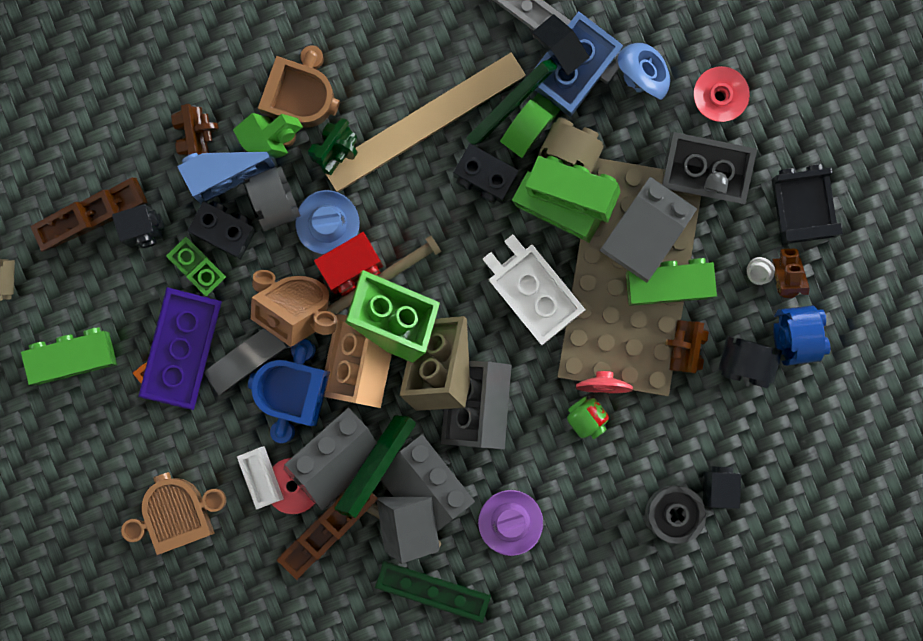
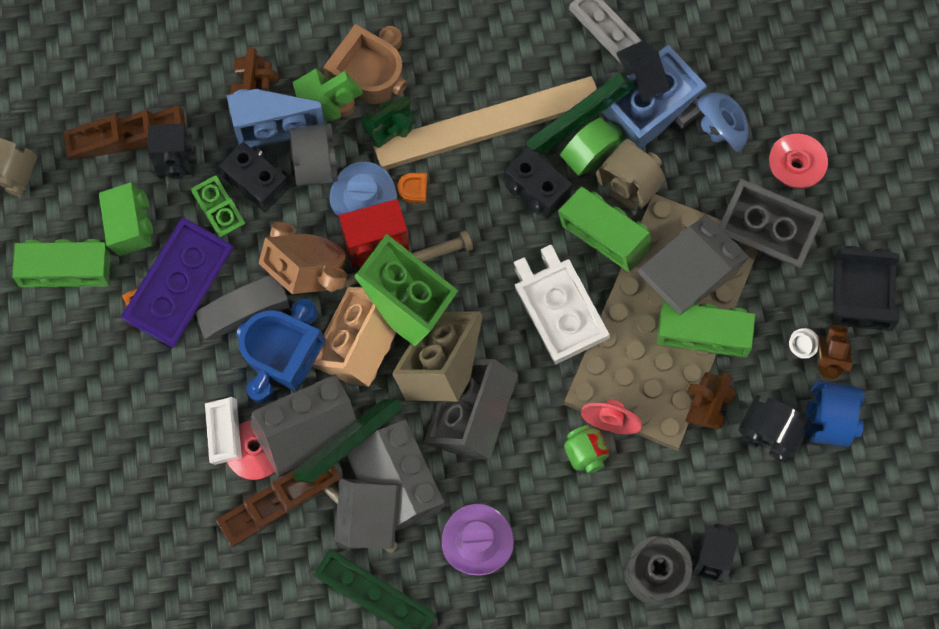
camera: 15 degrees right, 15 degrees down
medium nougat piece [121,472,226,555] -> none
bright green brick [525,156,621,223] -> none
dark grey hinge [704,172,728,194] -> none
none -> bright green brick [99,182,153,256]
none -> orange tile [397,173,427,204]

